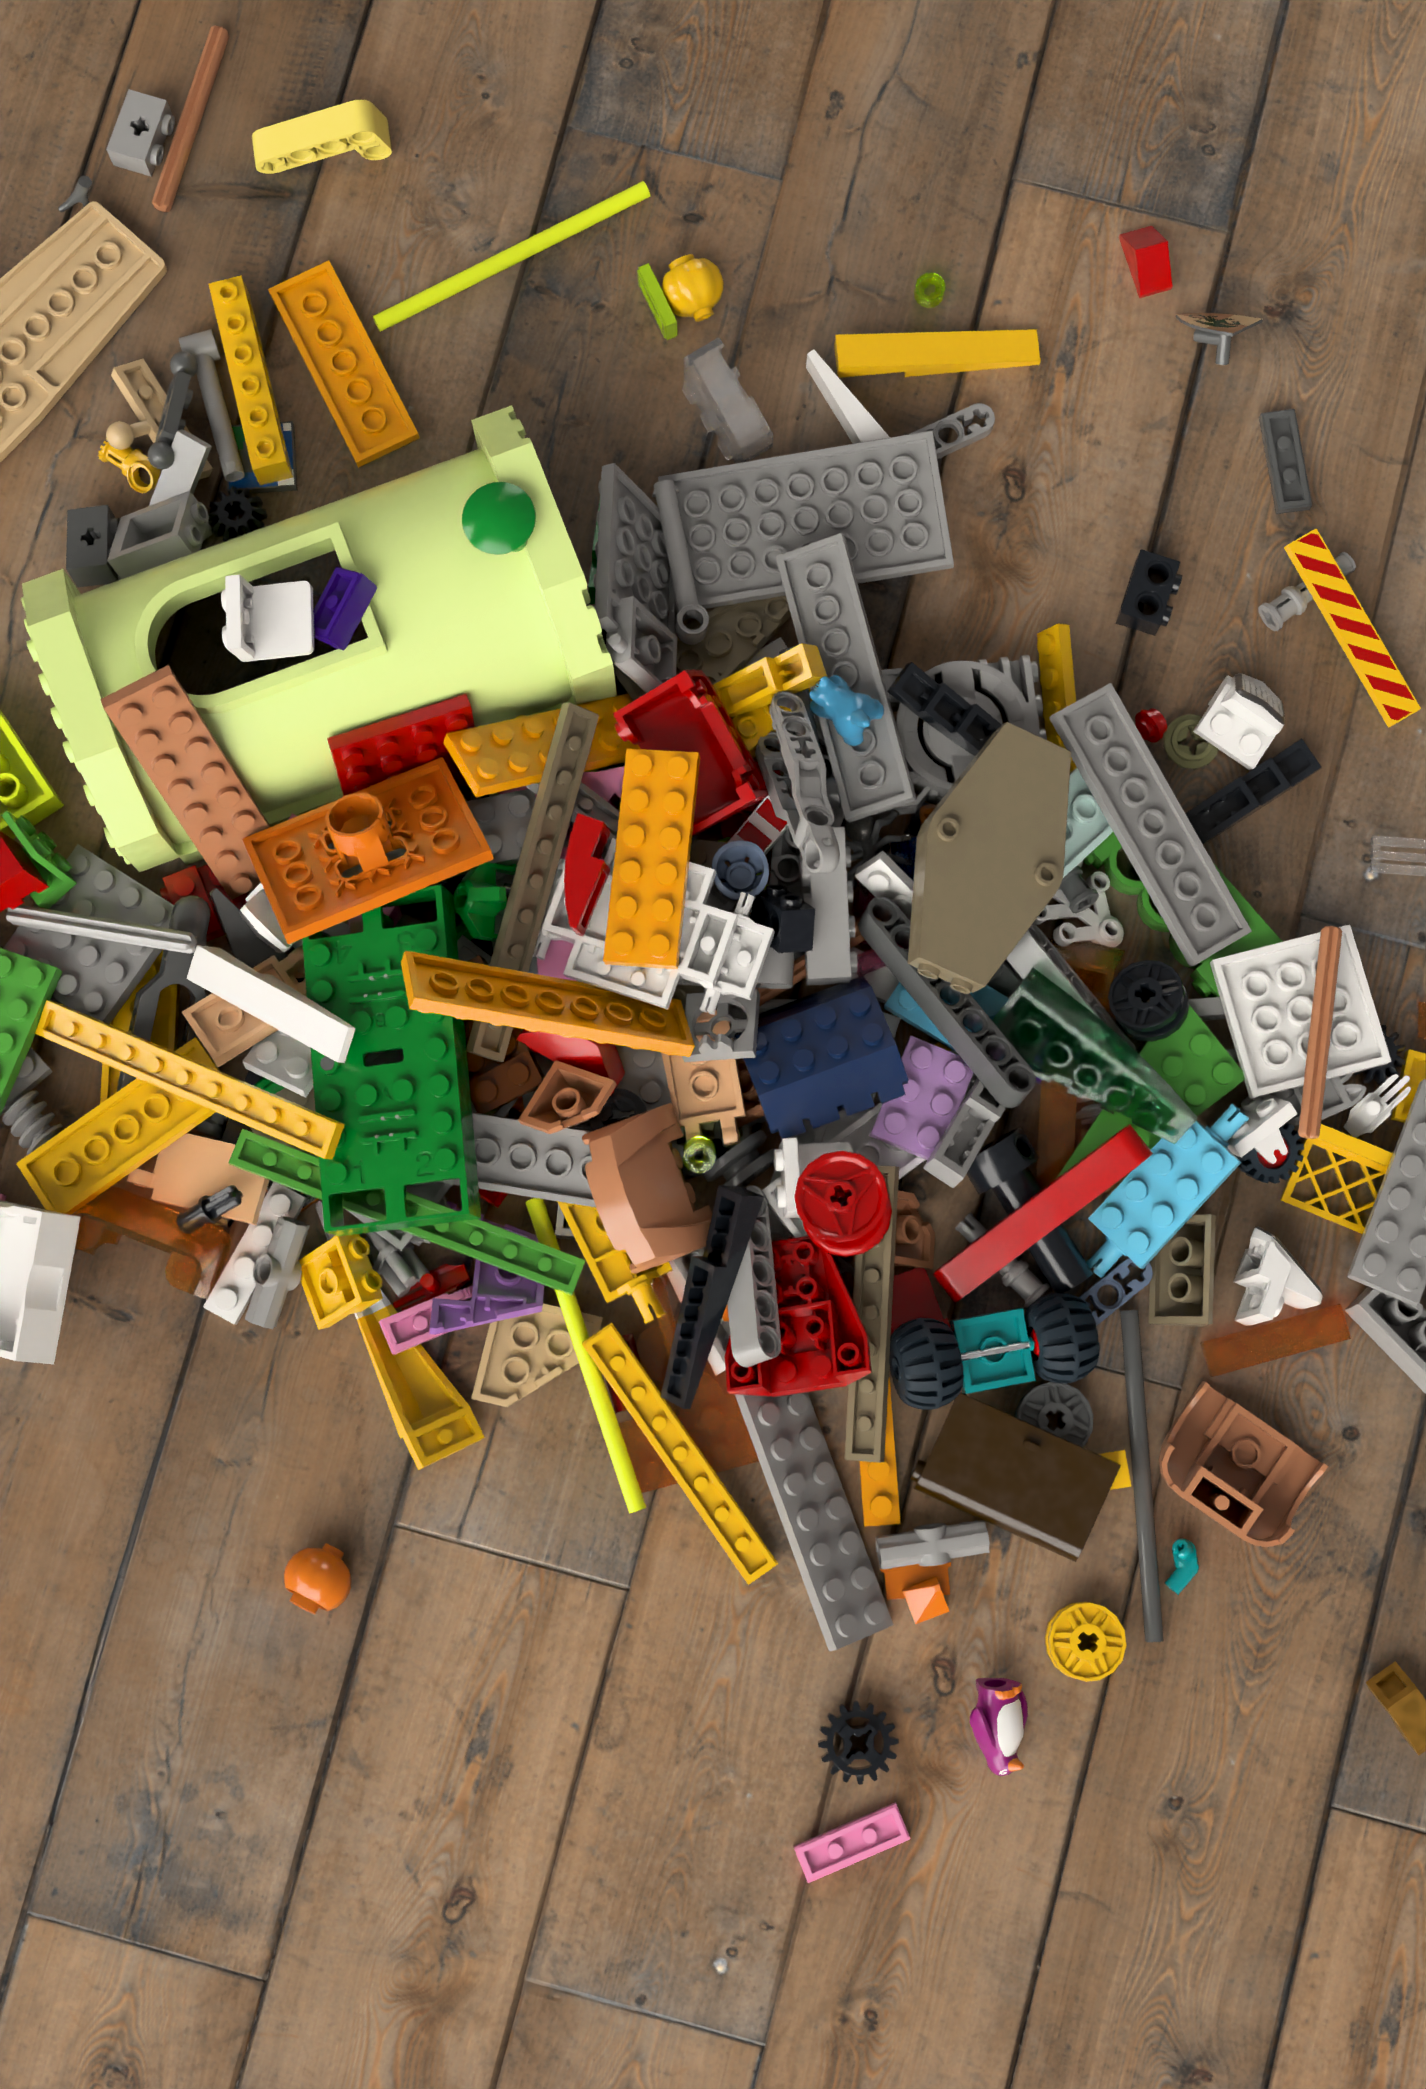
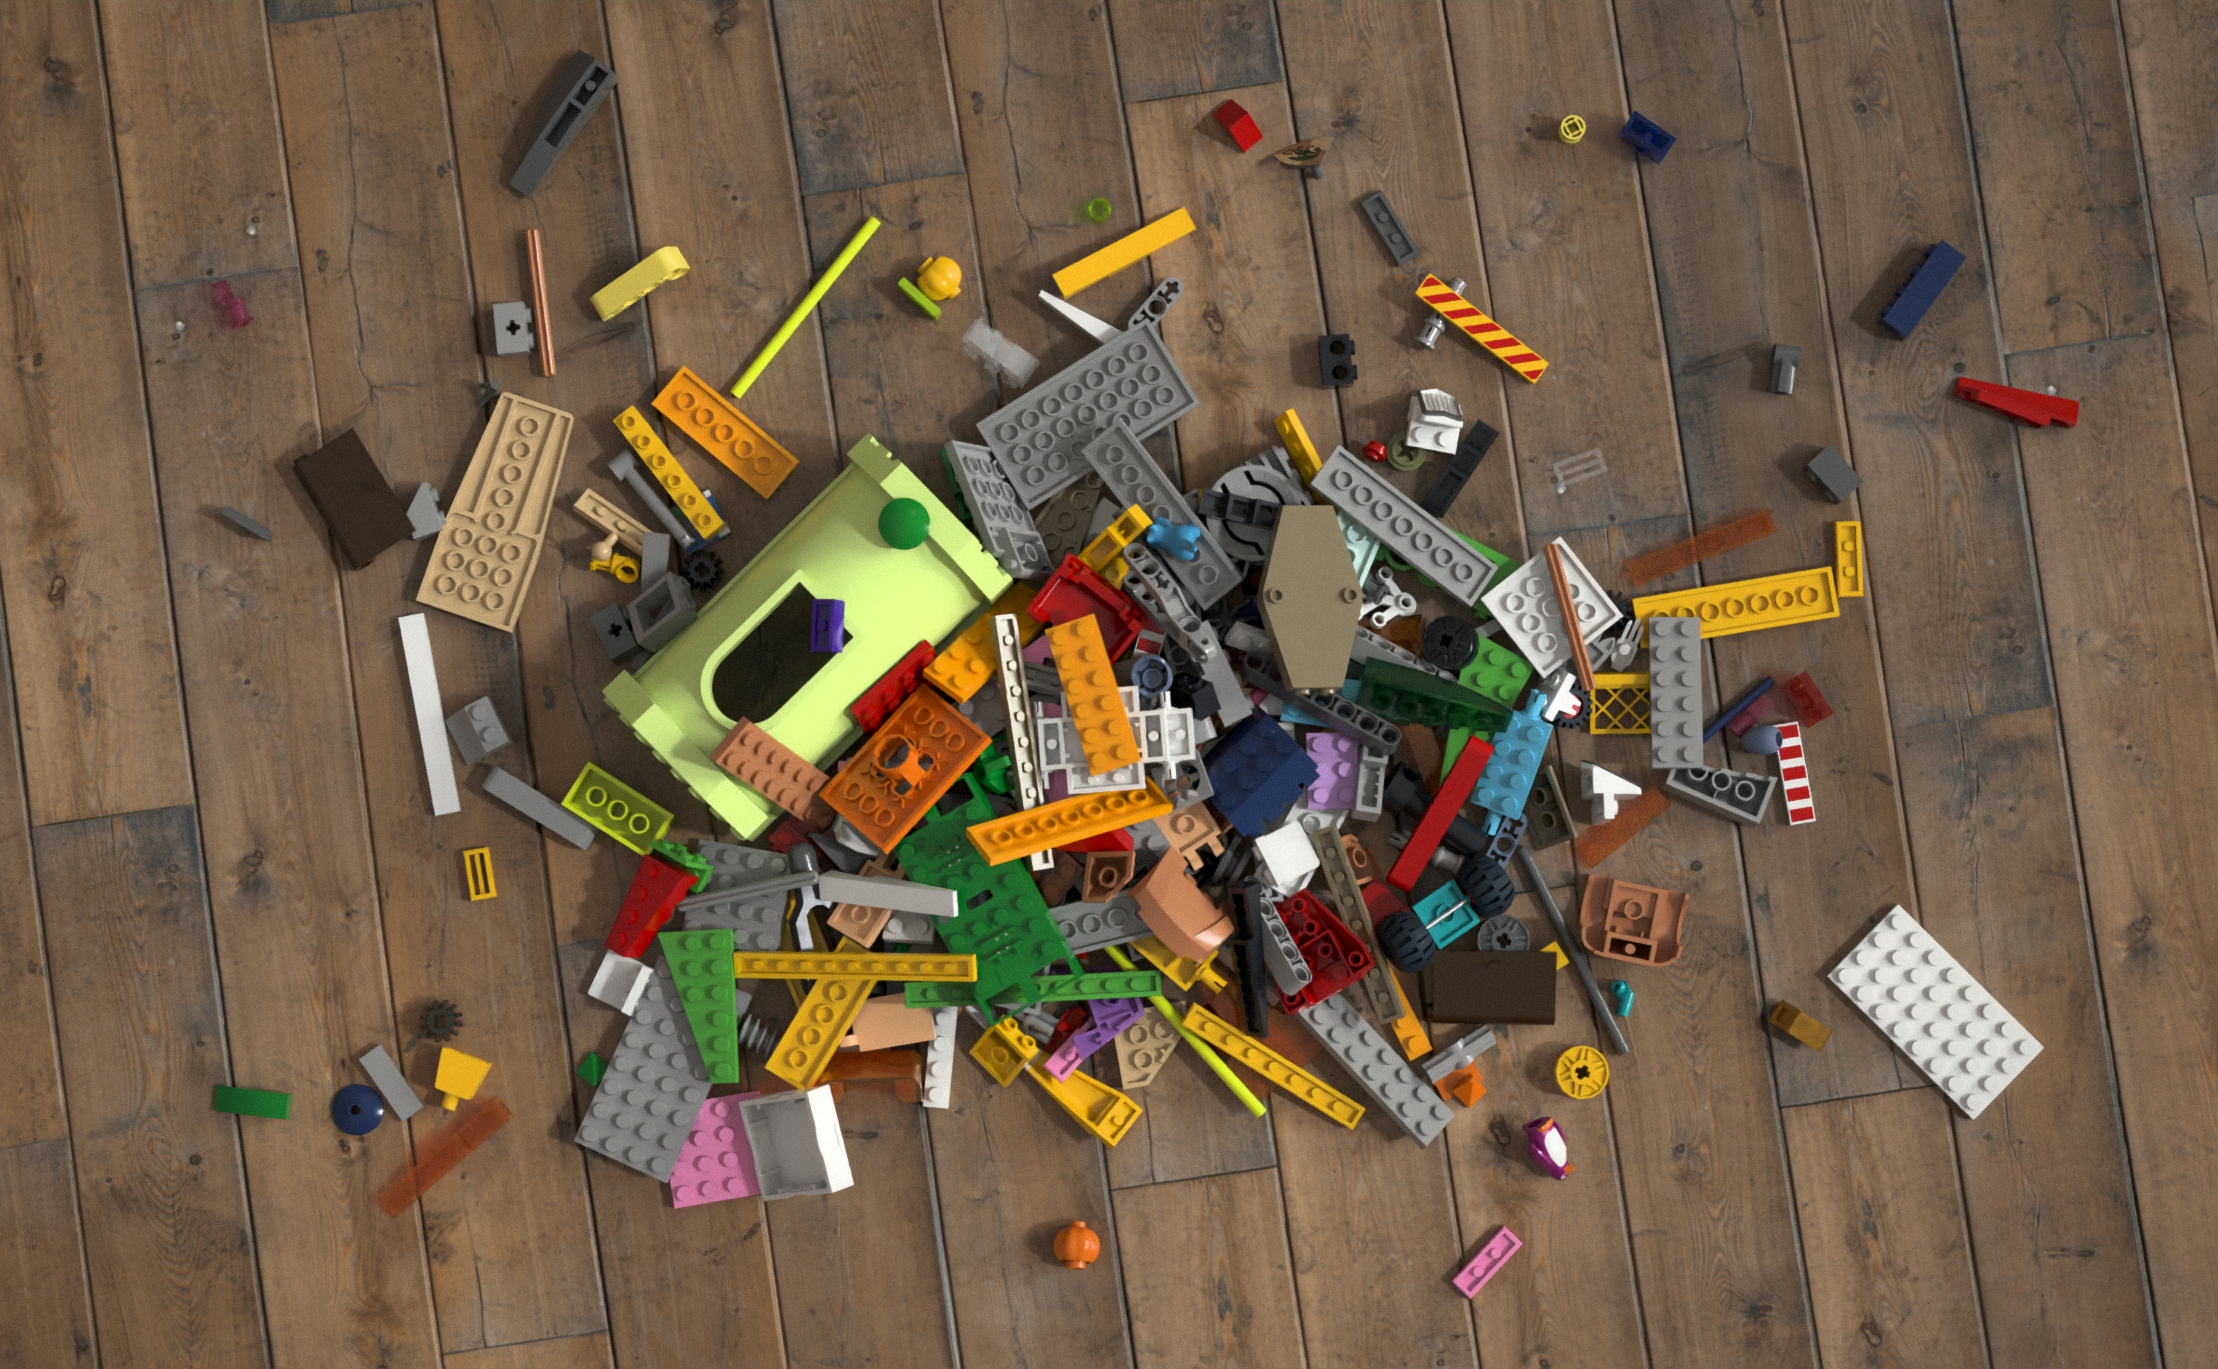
camera: 25 degrees left, 5 degrees up
dark grey plate [147,351,198,470] -> none
black axle [176,1185,243,1234] -> none
white bracket [221,574,314,662] -> none
light grey piece [245,1216,310,1329] -> none
red slope [564,813,611,937] -> none
light grey piece [652,480,709,645] -> none
clear neon green bush [682,1136,716,1173] -> none
red piece [794,1151,892,1257] -> none
black gear [818,1701,899,1785] -> none

